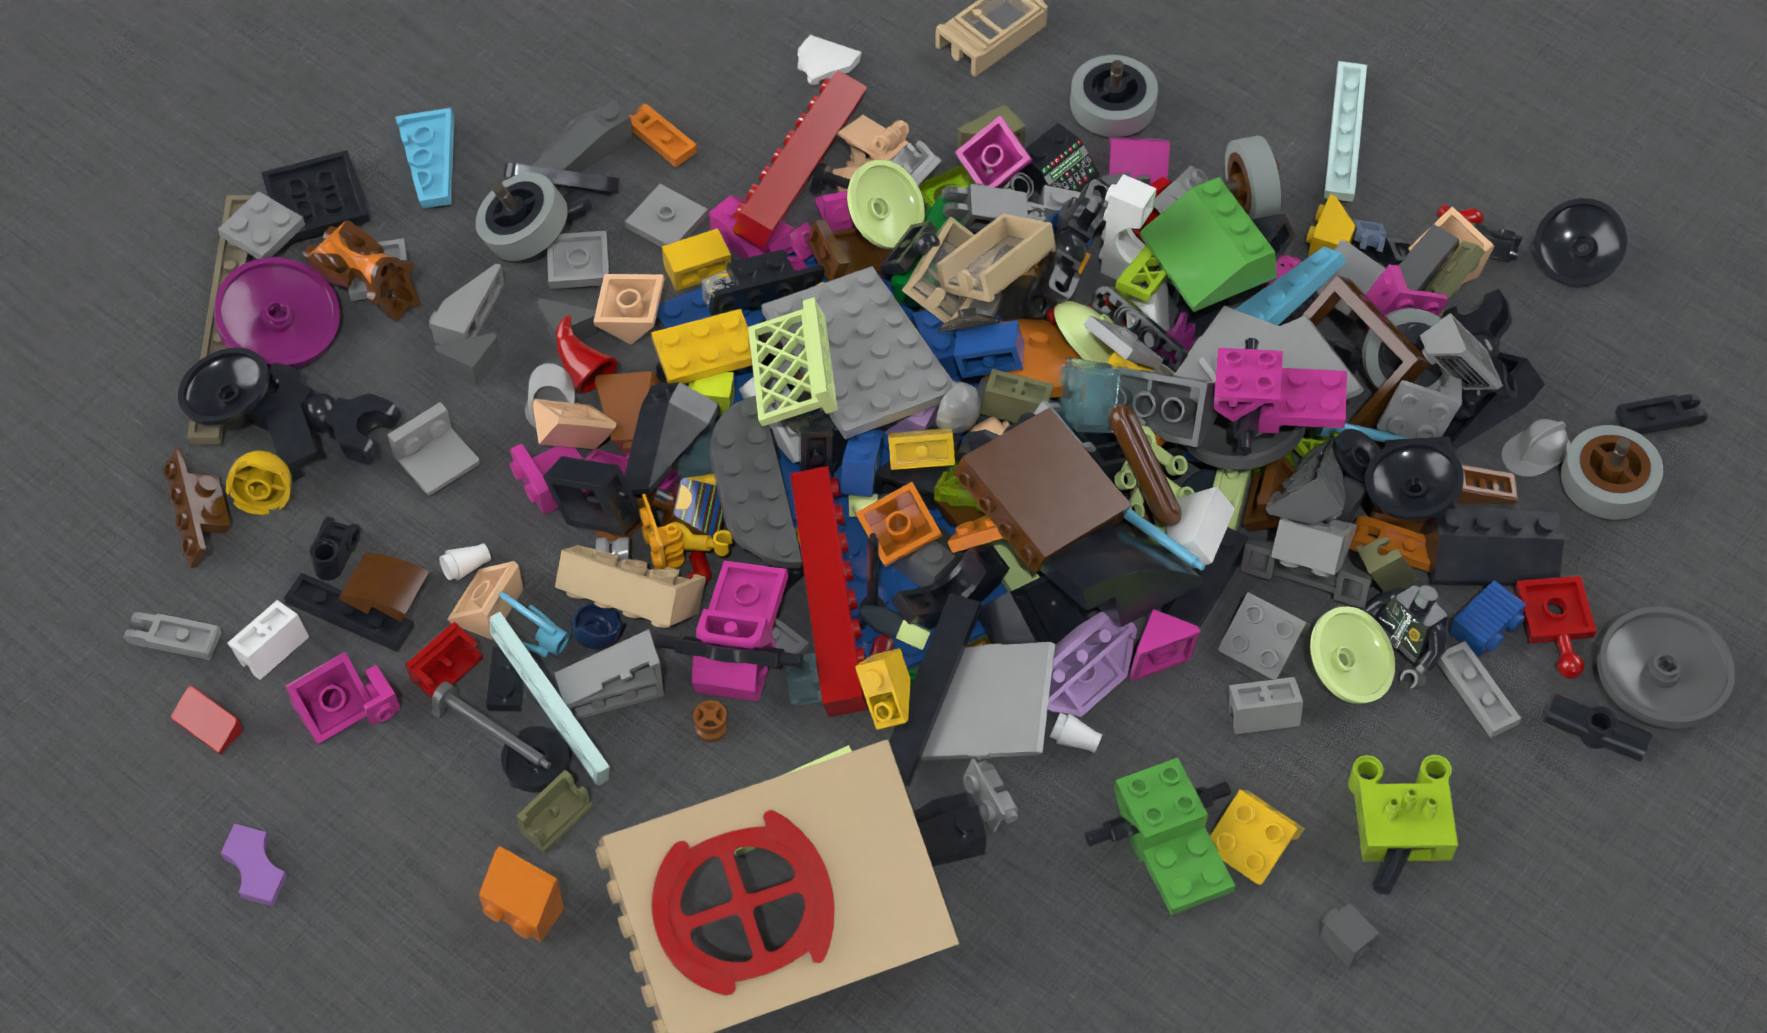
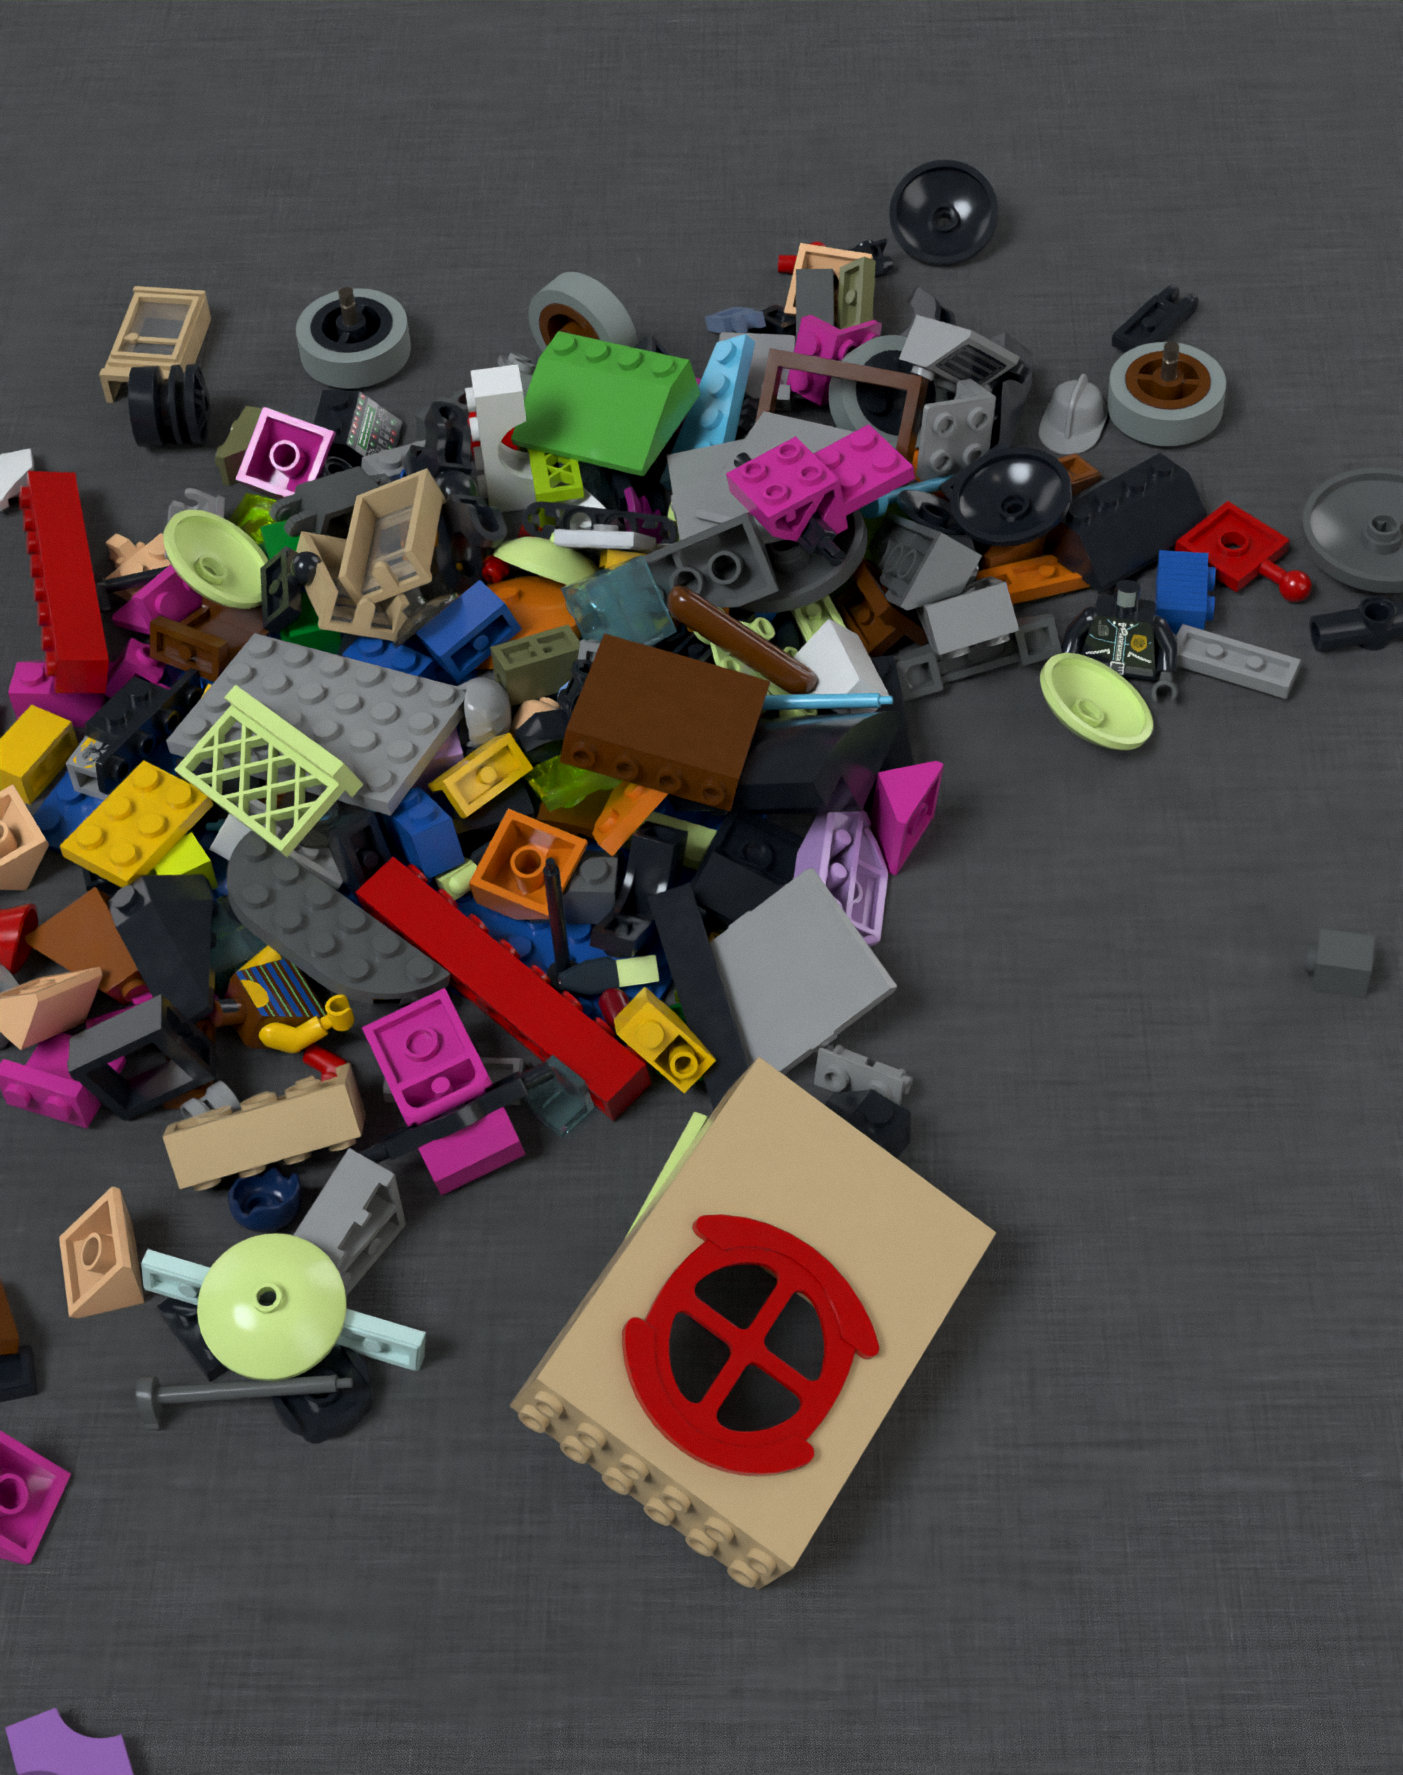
camera: 35 degrees left, 5 degrees down
dark pink bracket [363,665,401,725] -> none
red hinge [406,621,483,699] -> none
white cone [439,543,491,580] -> none
orange slope [479,846,564,942] -> none
medium azure plant [494,592,570,658] -> none
olive hinge [516,770,593,853] -> none
light orange hinge [639,494,685,570] -> none
dark orange wheel [693,700,728,742] -> none
light nougat hinge [837,115,911,161] -> none
white cone [1050,713,1102,753] -> none
bright green piece [1085,757,1236,915] -> none
dark pink slope [1108,137,1170,185] -> none
yellow bracket [1210,789,1305,885] -> none
light grey bracket [1218,592,1311,680] -> none
light grey hinge [1229,677,1303,734] -> none
yellow slope [1306,194,1355,256] -> none
light aqua plate [1324,61,1367,202] -> none
lime piece [1348,755,1458,895] -> none
olive hinge [1356,537,1419,592] -> none
none -> black wheel [128,363,210,447]
none -> yellowish green dish [197,1233,347,1381]

